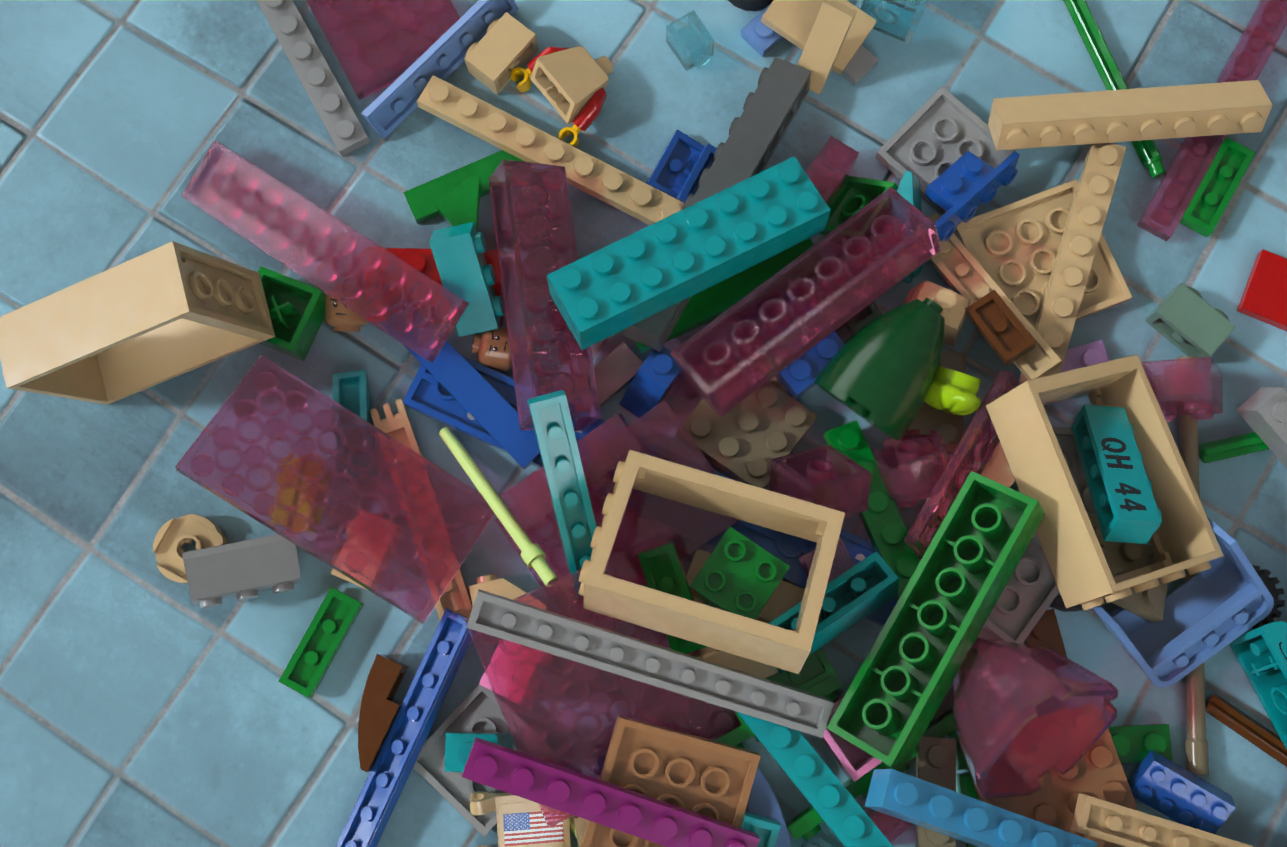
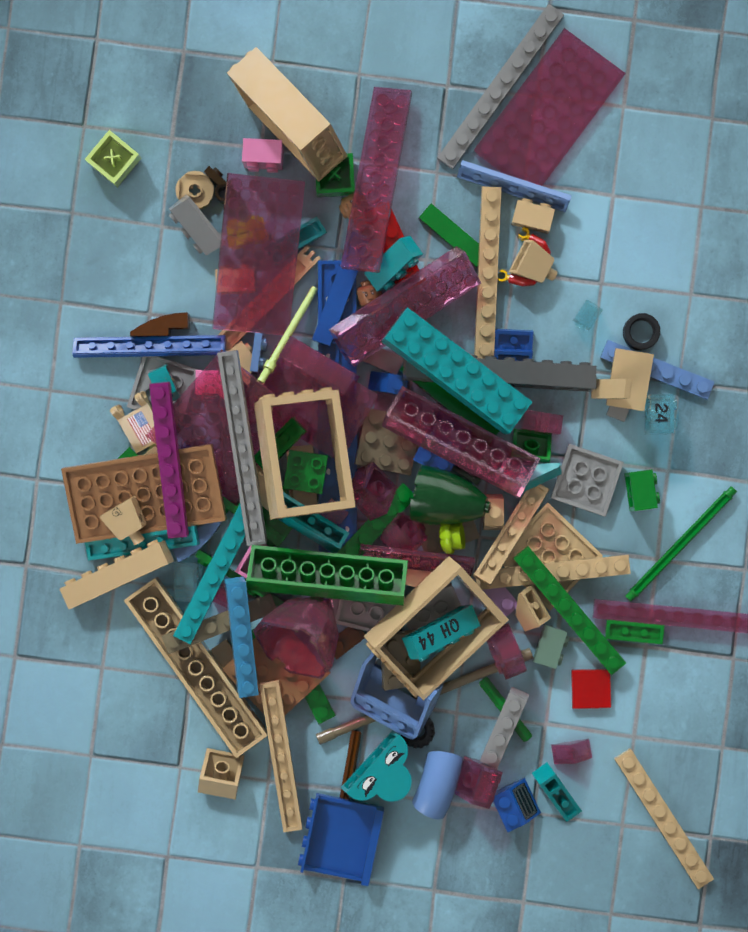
camera: 60 degrees right, 10 degrees up
green plate [278,587,364,698] -> none
green slope [436,174,481,231] -> none
teal plate [527,390,607,599] -> none
blue bracket [925,151,1020,249] -> none
reddish brown plate [965,290,1036,366] -> none
tan brick [988,80,1273,150] -> none
blue piece [1127,750,1236,834] -> none
none -> yellowish green brick [85,130,142,188]
none -> dark brown plate [204,166,238,204]
none -> bright pink brick [242,138,284,173]
none -> medium blue plate [250,332,268,375]
none -> green plate [514,546,626,675]
none -> tan slope [515,585,551,632]
none -> green brick [624,469,660,511]

